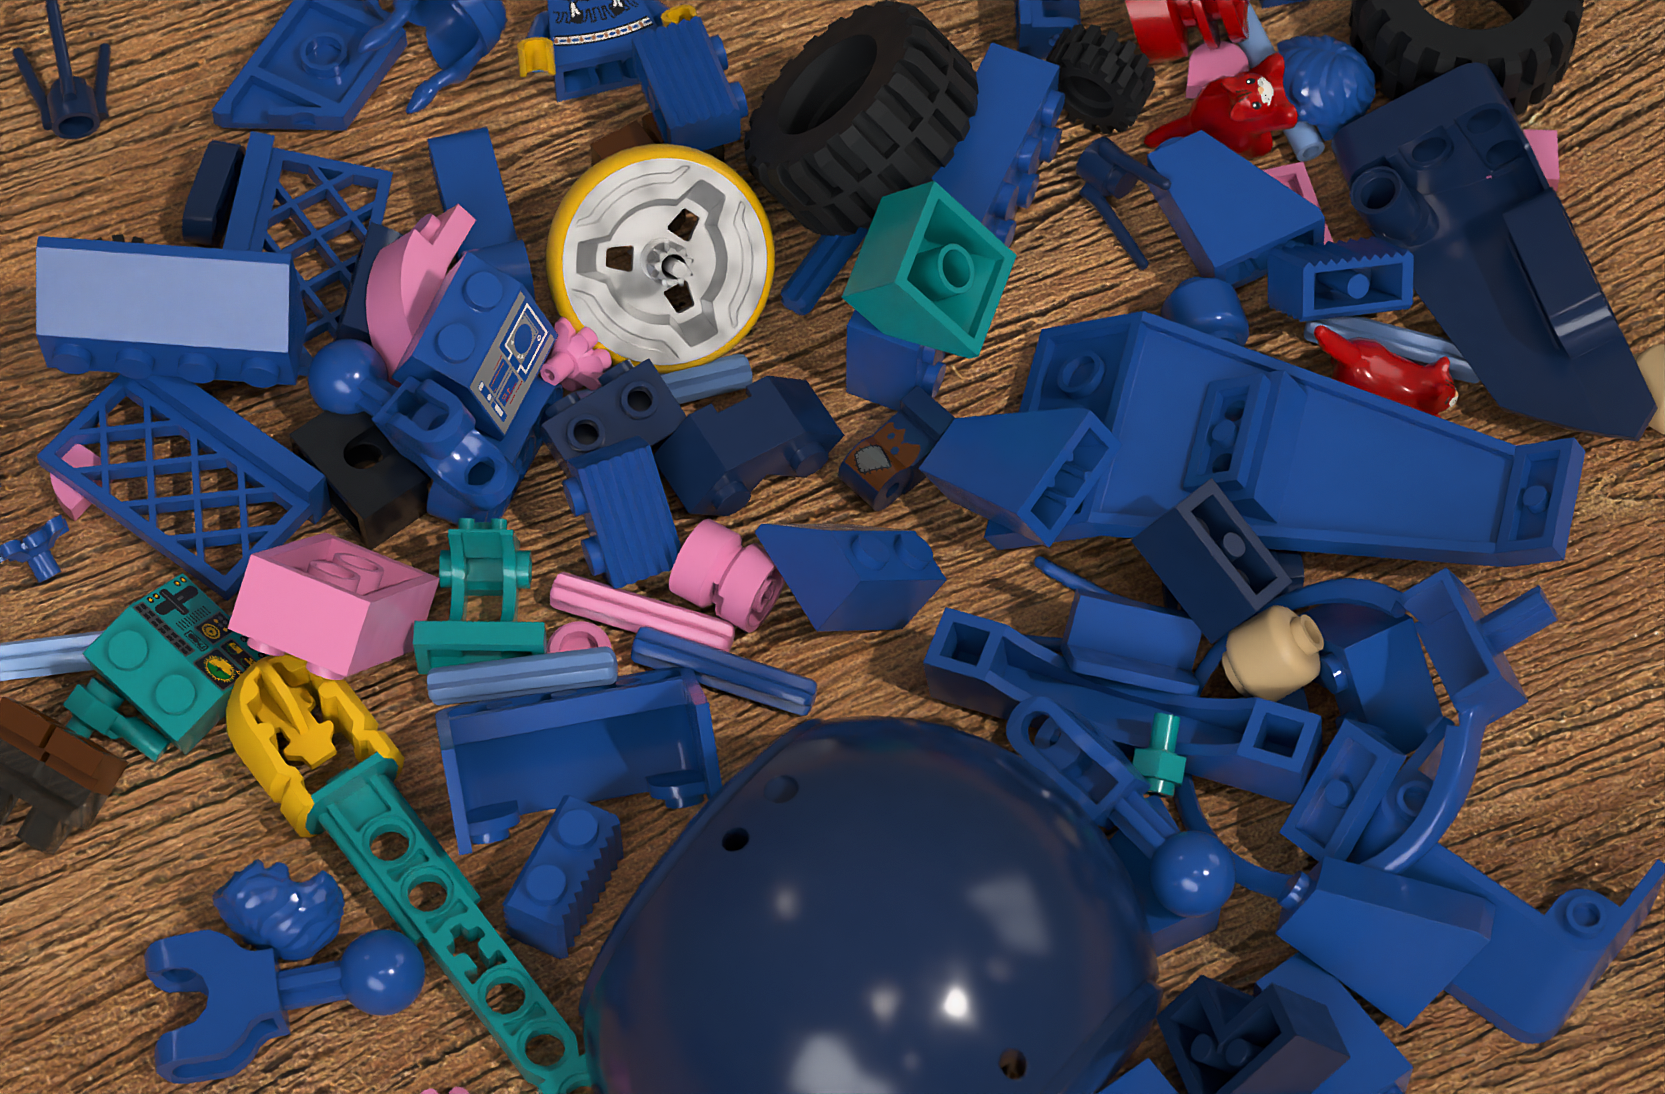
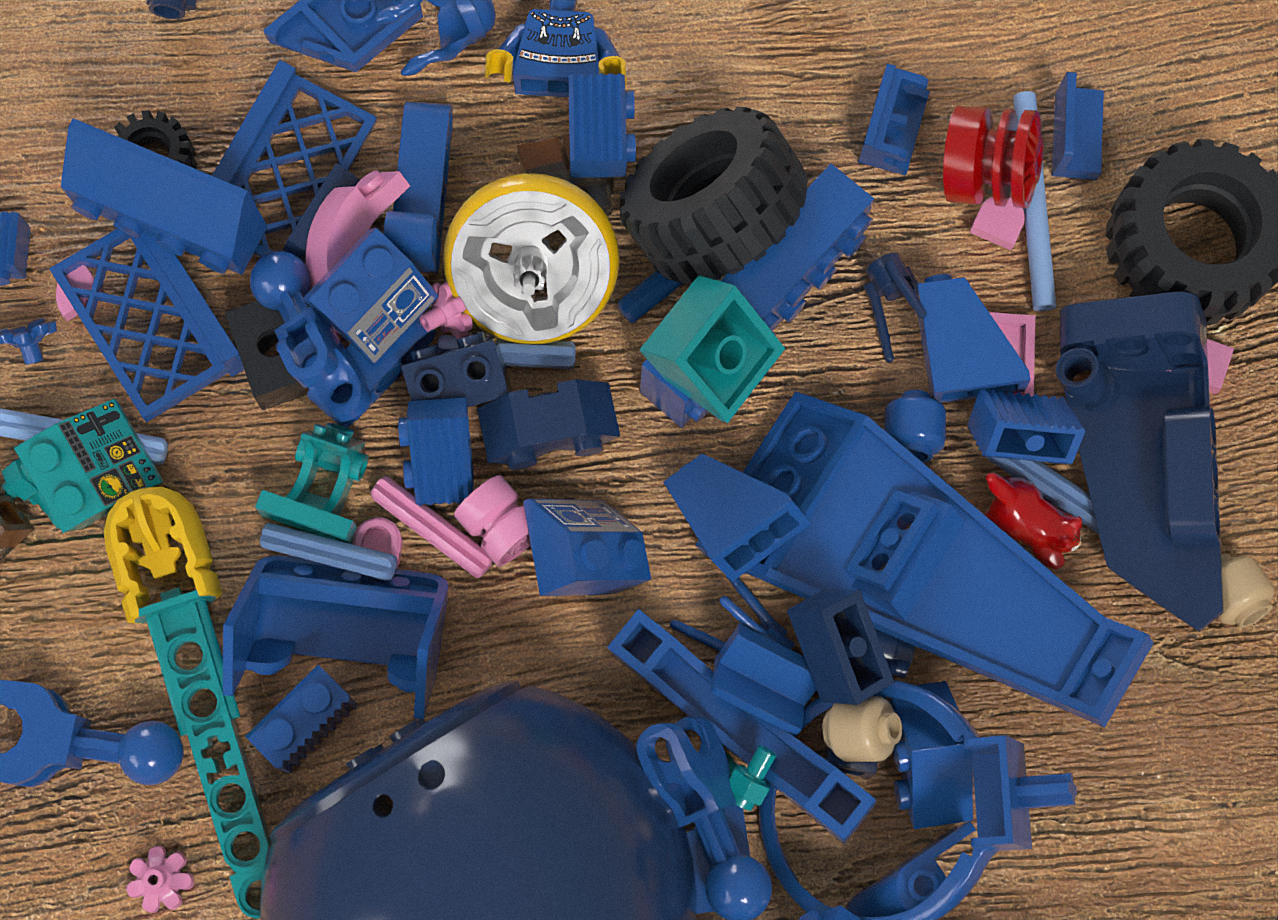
camera: 15 degrees right, 15 degrees up
dark blue beam [182,140,246,247] -> none
blue hair [212,859,345,962] -> none
bright pink brick [227,532,440,680] -> none
blue axle [631,626,817,716] -> none
dark blue leg [838,385,955,511] -> none
black tyre [1045,24,1156,134] -> none
red animal [1143,52,1298,160] -> none
blue hair [1277,34,1376,141] -> none
blue panel [1279,718,1407,861] -> none

